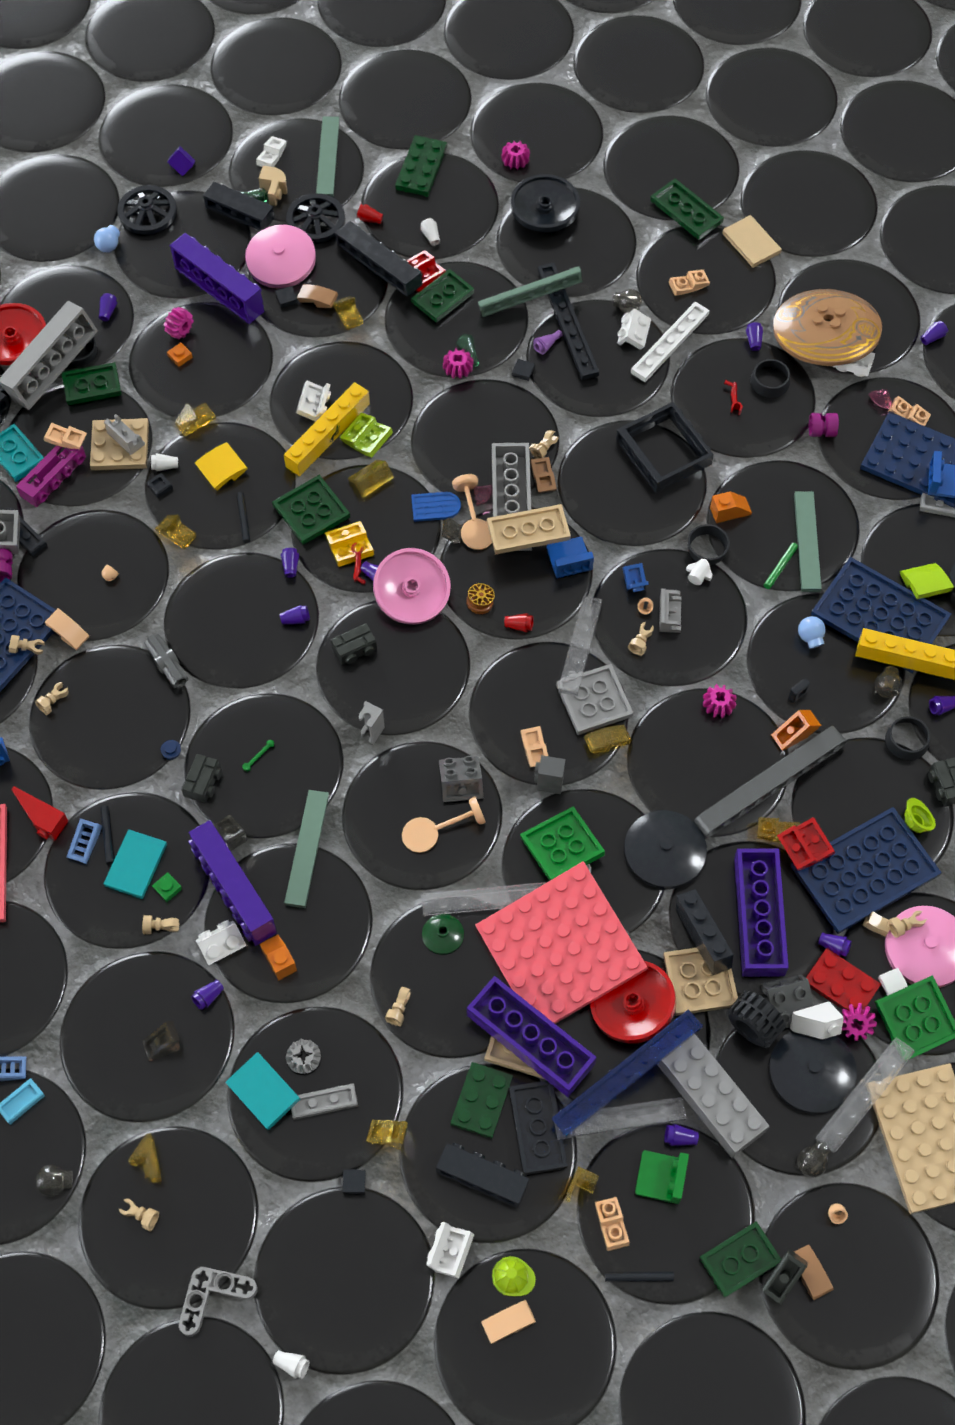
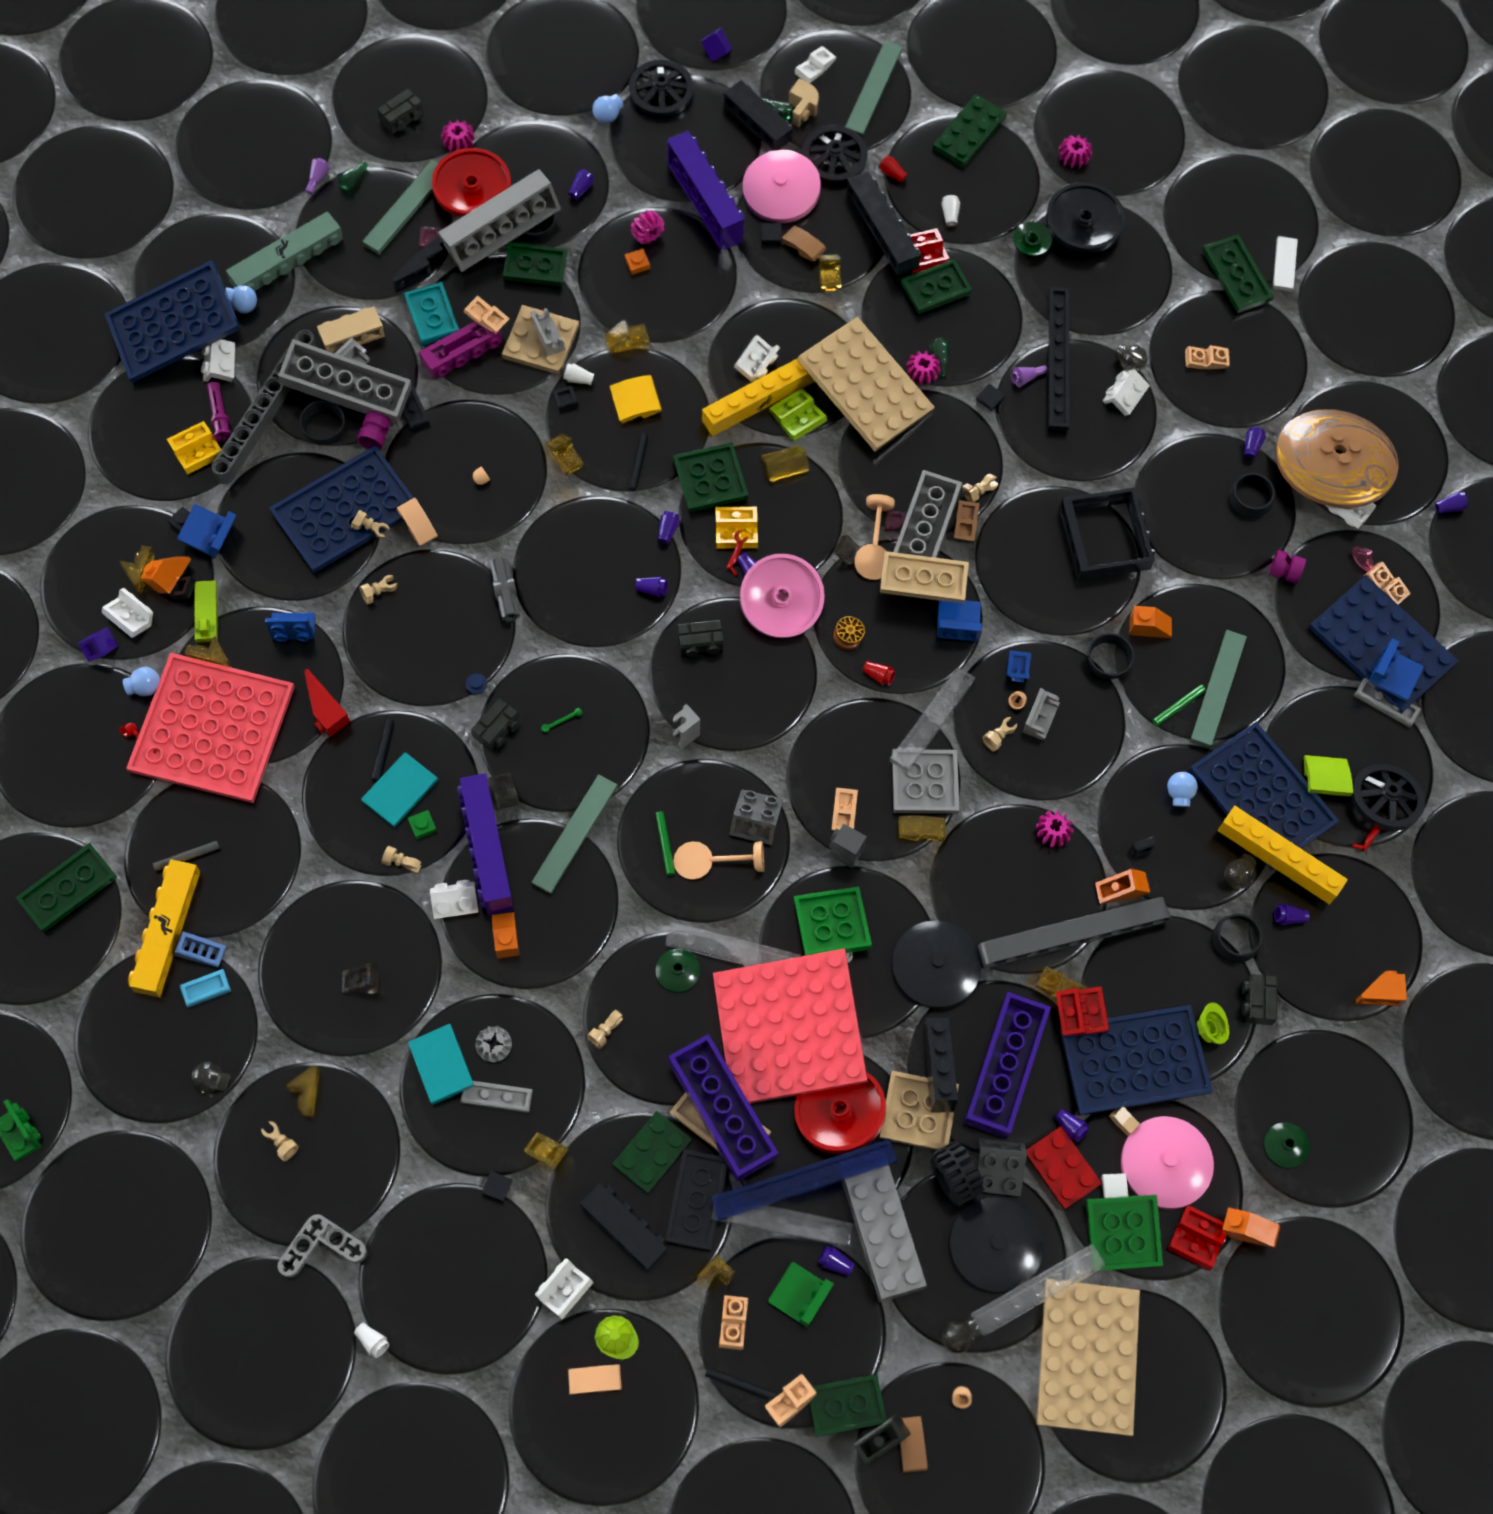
camera: 15 degrees right, 5 degrees up
medium blue slope [67,818,102,864] -> none
dark purple cone [191,980,224,1010] -> none
blue window [411,492,461,522] -> none
sand green tile [478,266,583,317] -> none
white plate [631,302,709,382] -> none
white piece [686,559,712,585] -> none
tan tile [722,215,782,268] -> none
red piece [724,380,743,415] -> none
white slope [790,1002,844,1039] -> none
dark pink gear [842,1003,877,1041] -> none
tan piece [887,910,927,938] -> none
none -> green bar [655,812,675,876]
none -> light nougat slope [765,1374,817,1427]
none -> tan plate [797,317,935,451]
none -> dark green dish [1013,222,1052,256]
none -> white tile [1272,236,1297,292]

